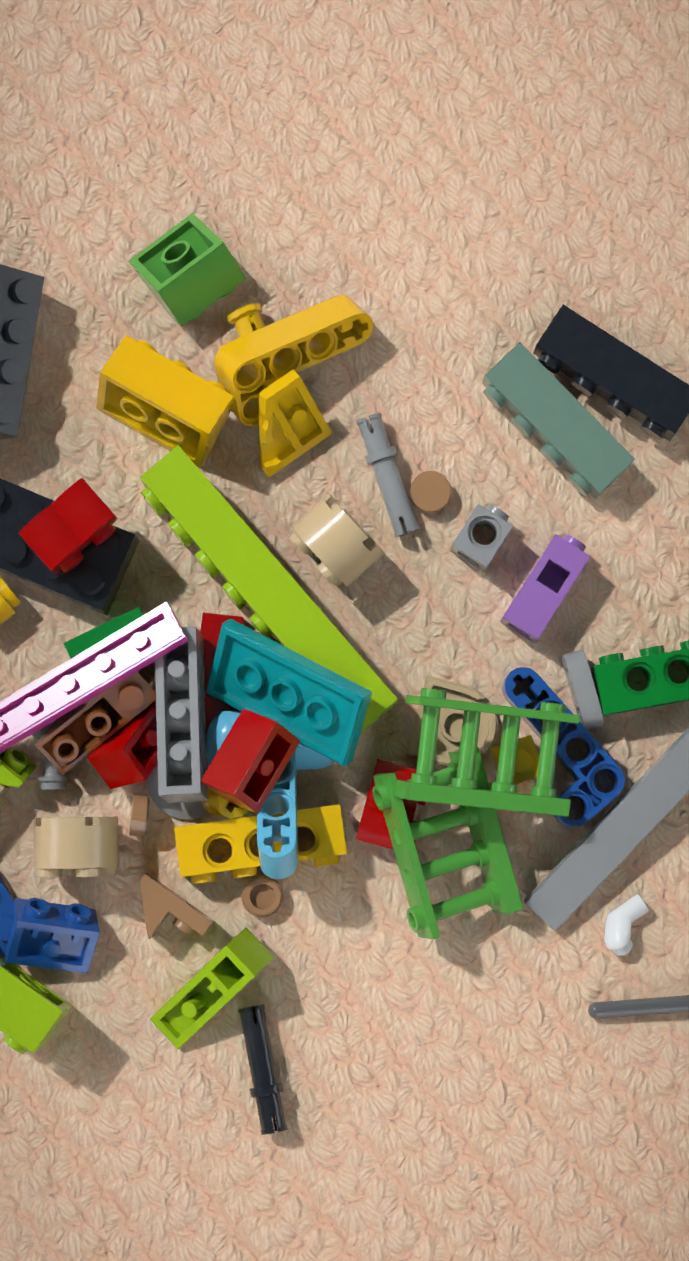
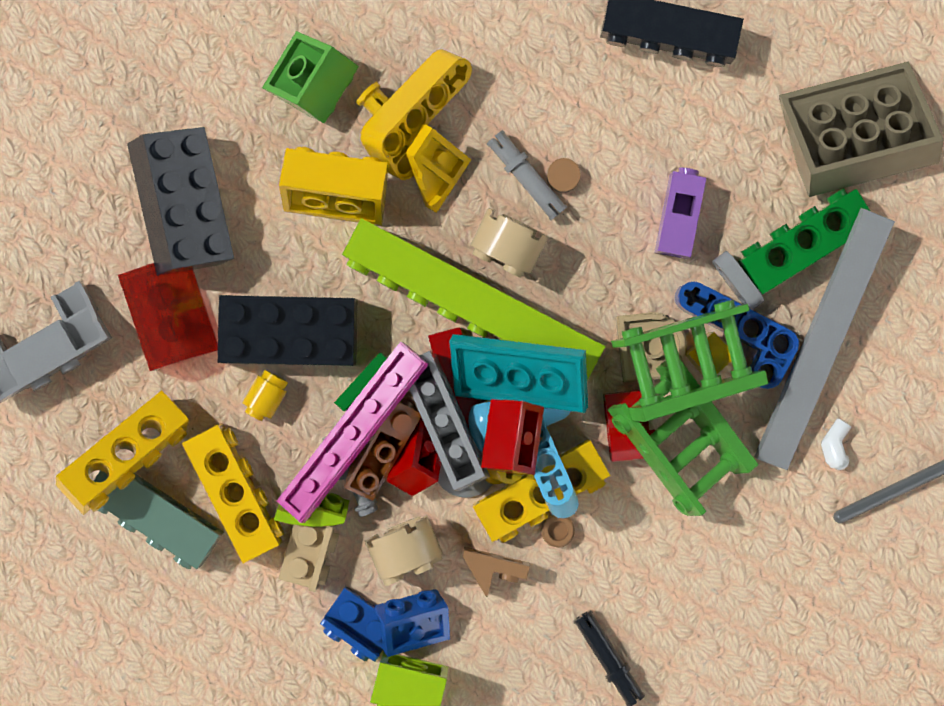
camera: 25 degrees left, 5 degrees up
red brick [18,478,118,573] -> none
medium nougat tile [129,794,150,837] -> none
lime slope [150,927,274,1049] -> none
light grey brick [450,504,513,572] -> none
sand green brick [482,342,635,499] -> none

